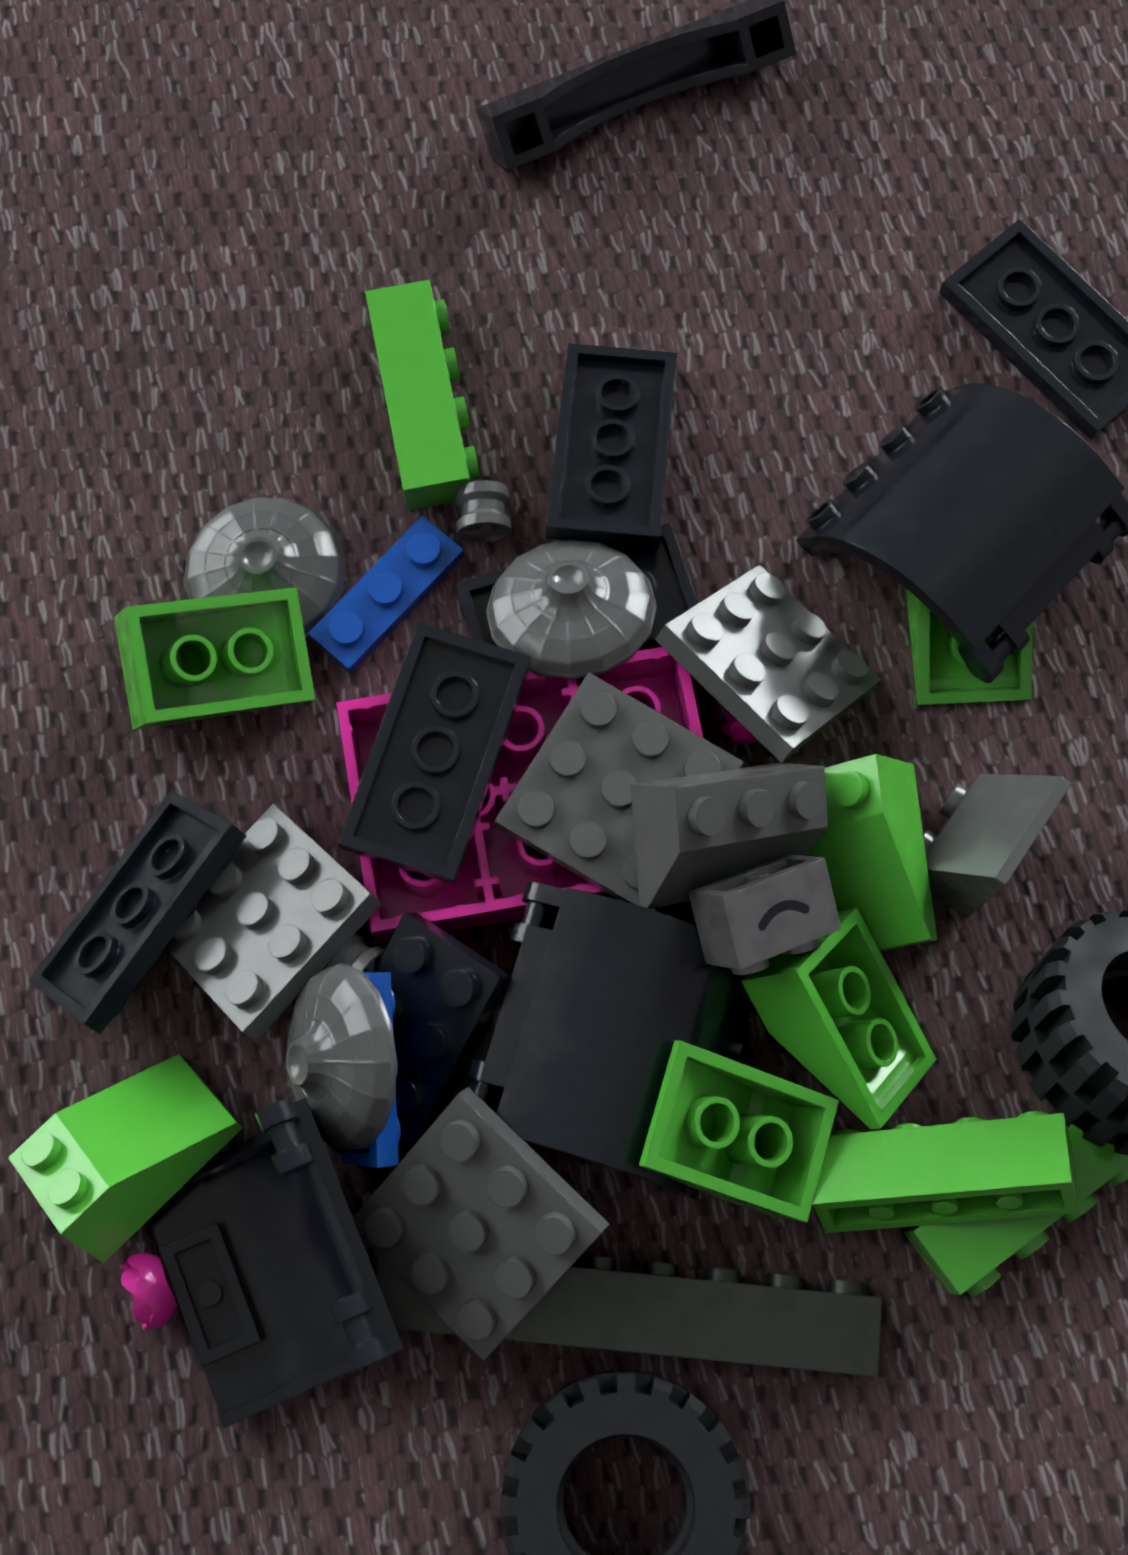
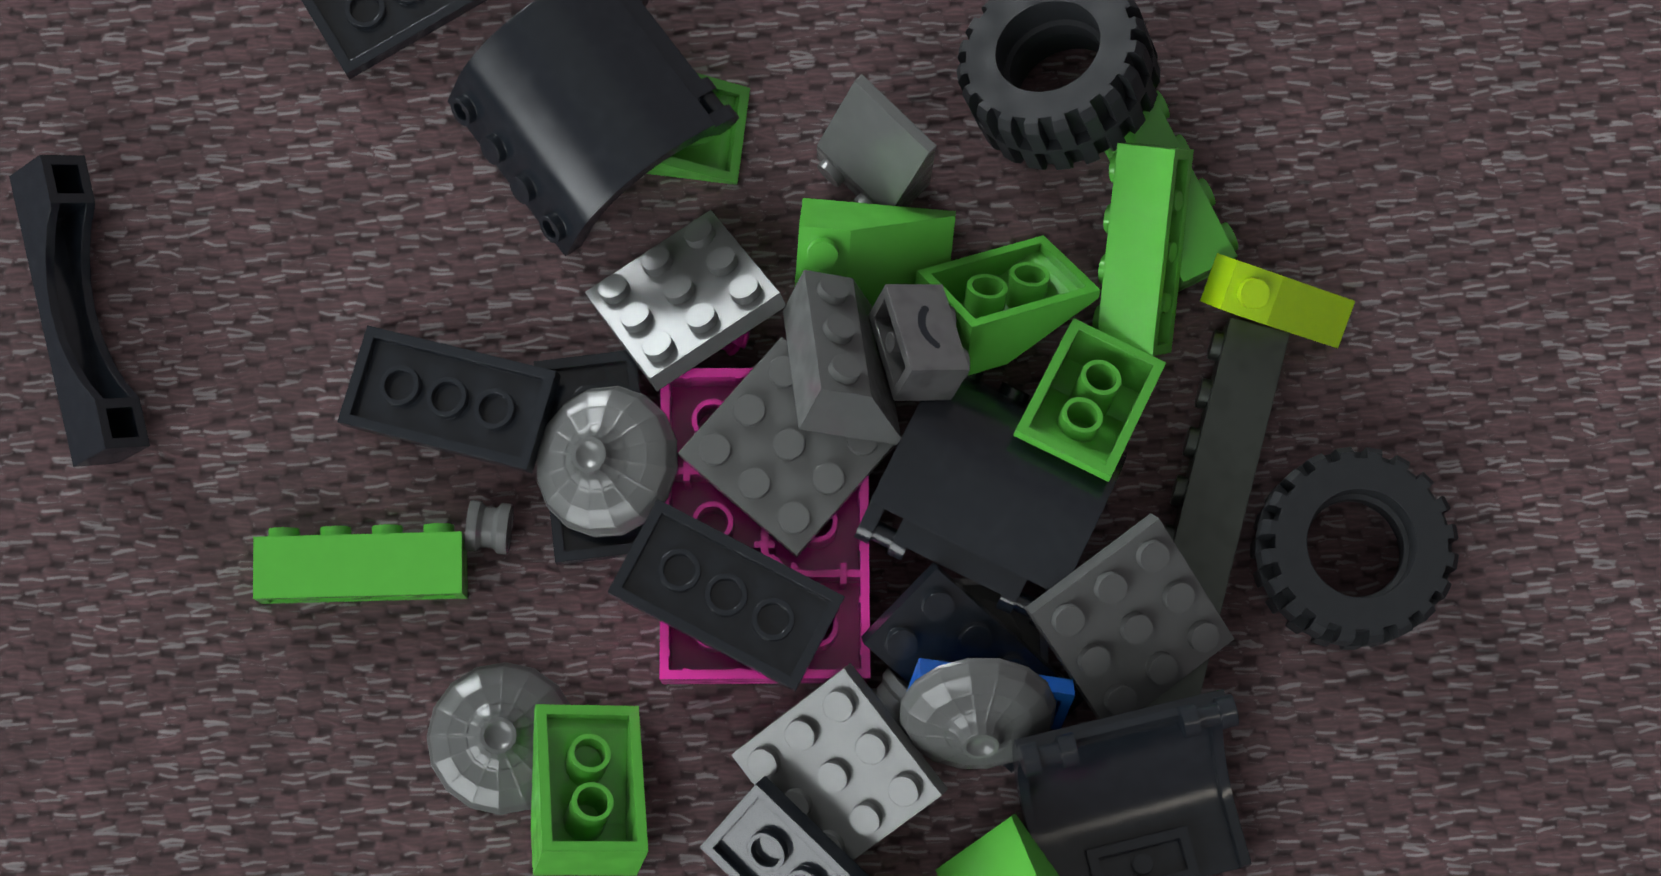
camera: 85 degrees left, 5 degrees up
blue plate [308,515,464,674] -> none
none -> lime slope [1200,253,1355,349]

